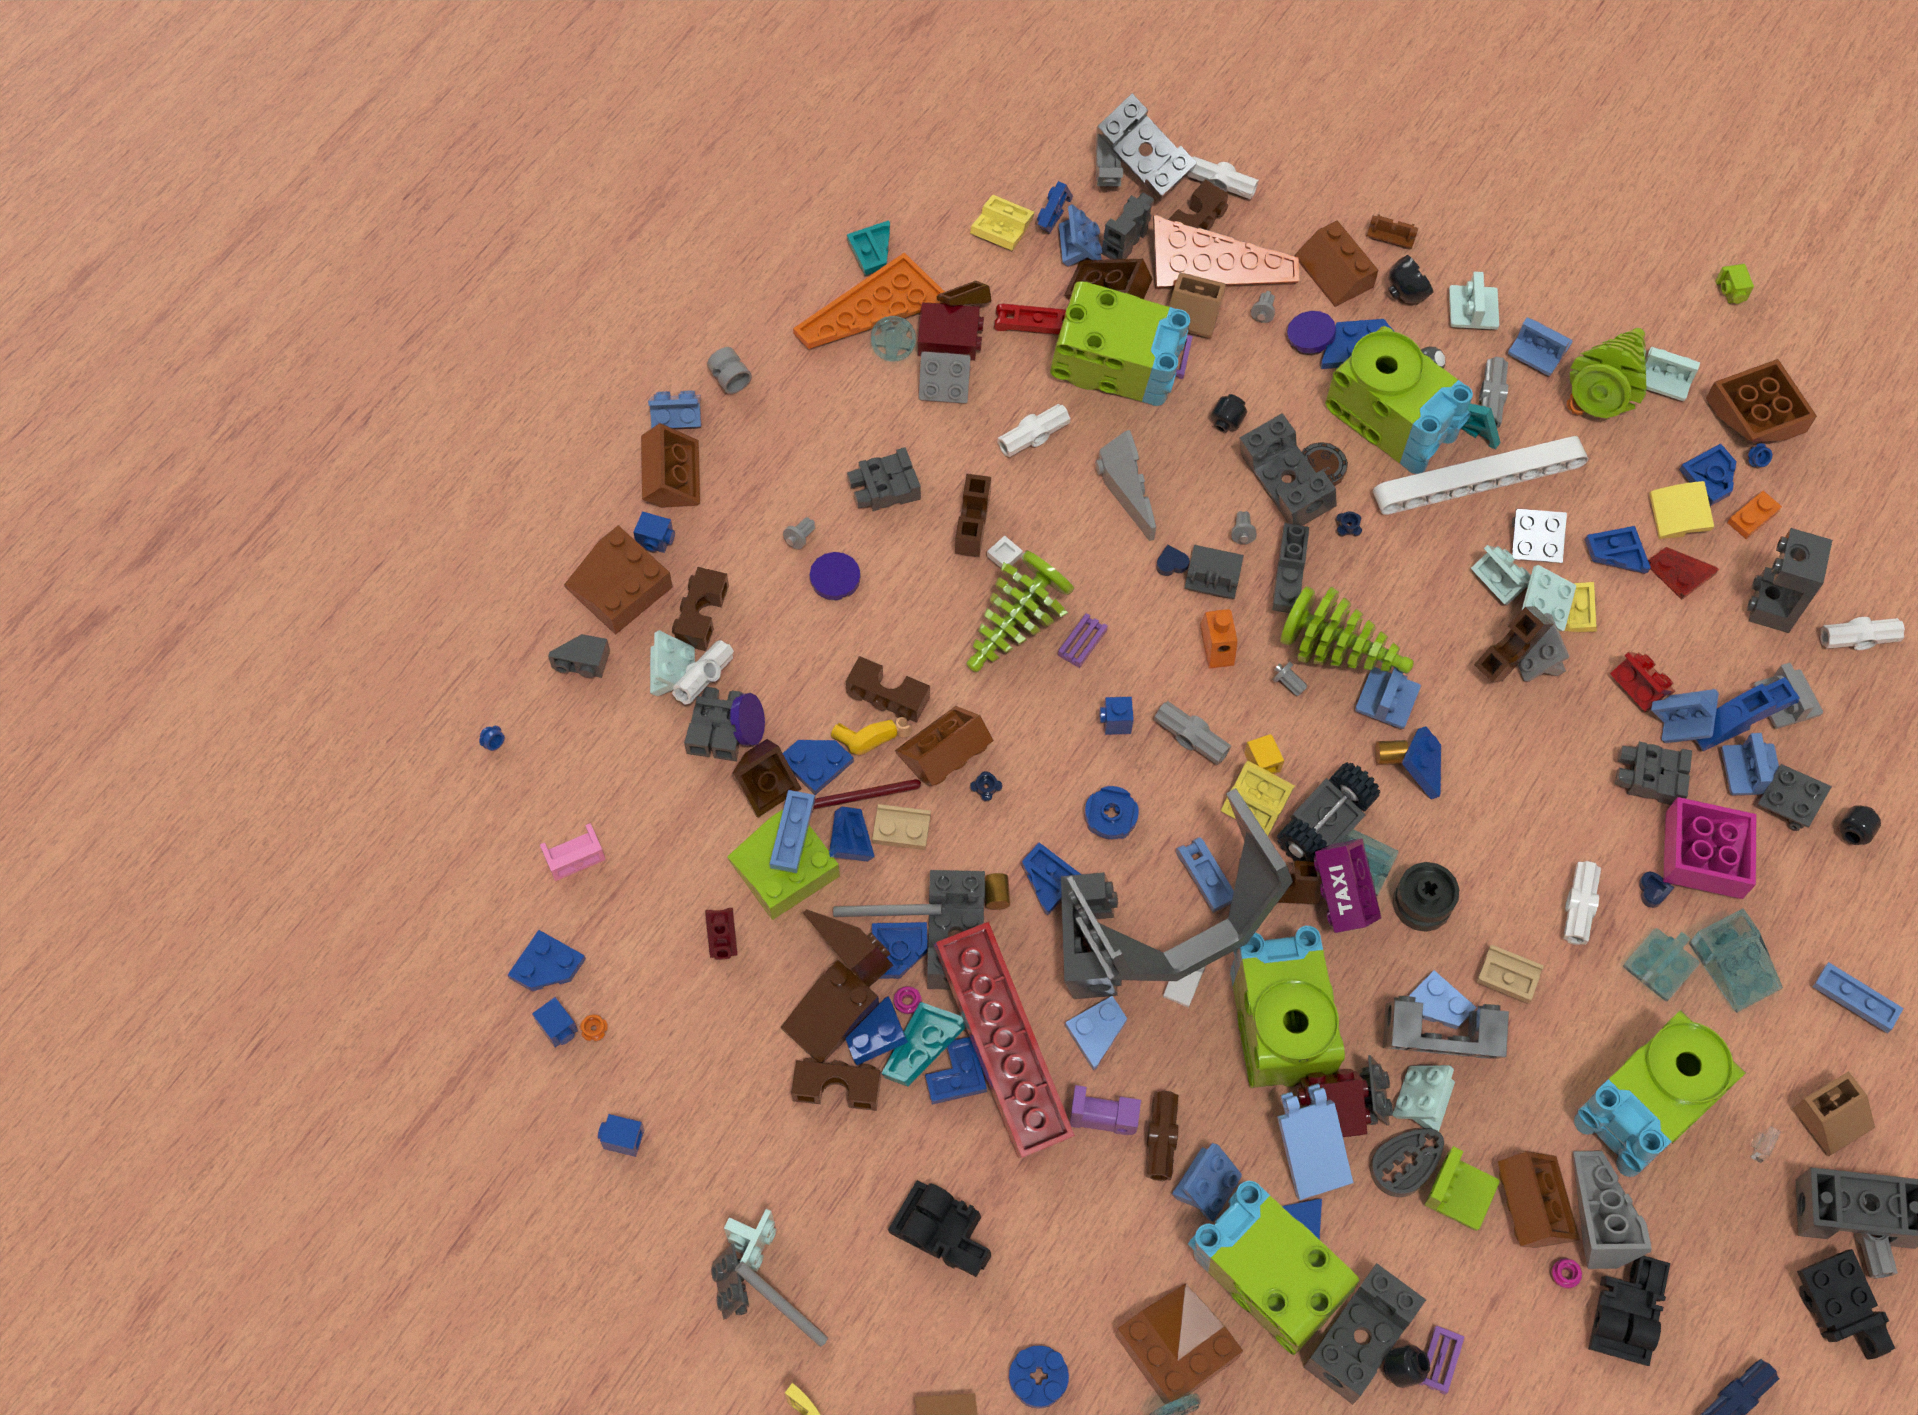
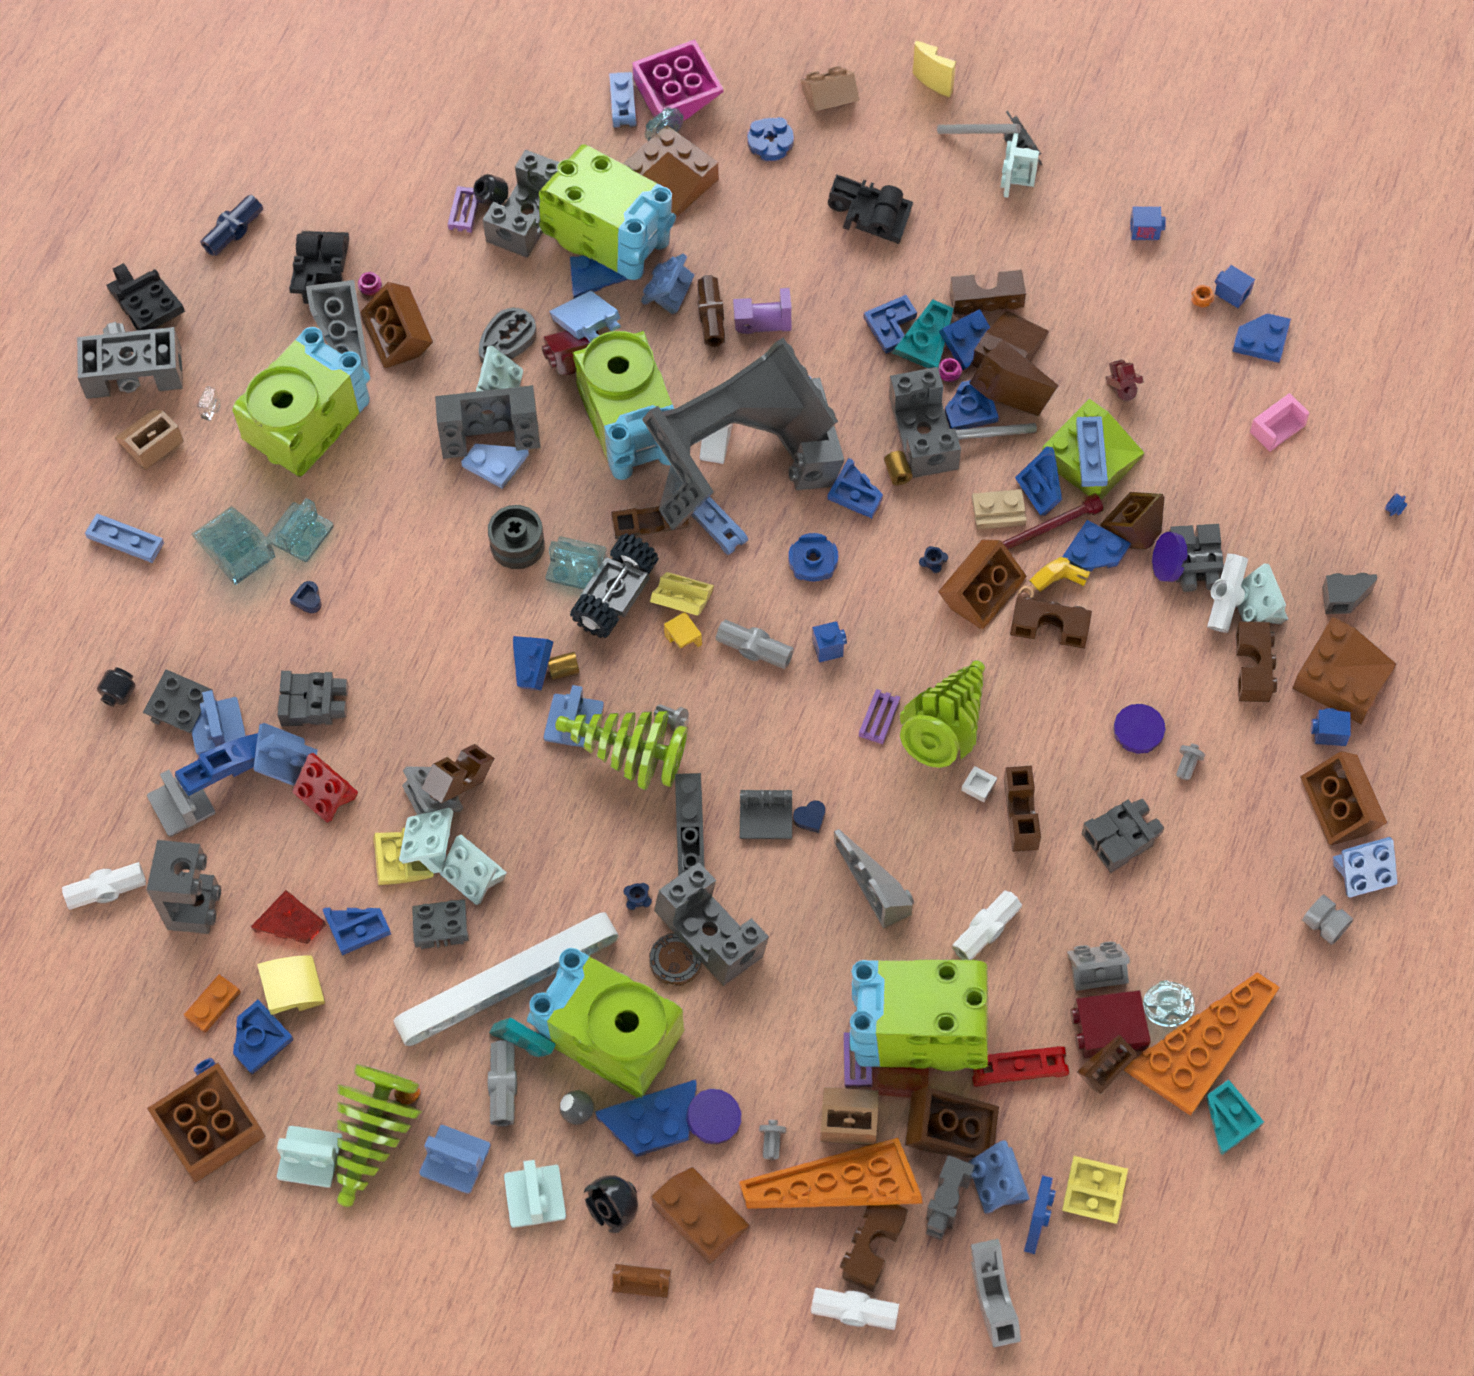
camera: 170 degrees right, 0 degrees up
red brick [933,922,1075,1158] -> none
plate [1096,93,1197,201] -> none
orange torso [1200,609,1238,669] -> none
black head [1211,394,1247,433] -> none
light grey piece [1231,511,1257,544] -> none
magenta brick [1314,838,1382,933] -> none
dark grey hinge [1359,1055,1393,1126] -> none
lime bracket [1425,1146,1500,1231] -> none
tan plate [1476,944,1544,1004] -> none
white piece [1563,861,1601,945] -> none
dark pink slope [1663,797,1756,899] -> none
lime brick [1715,264,1754,304] -> none

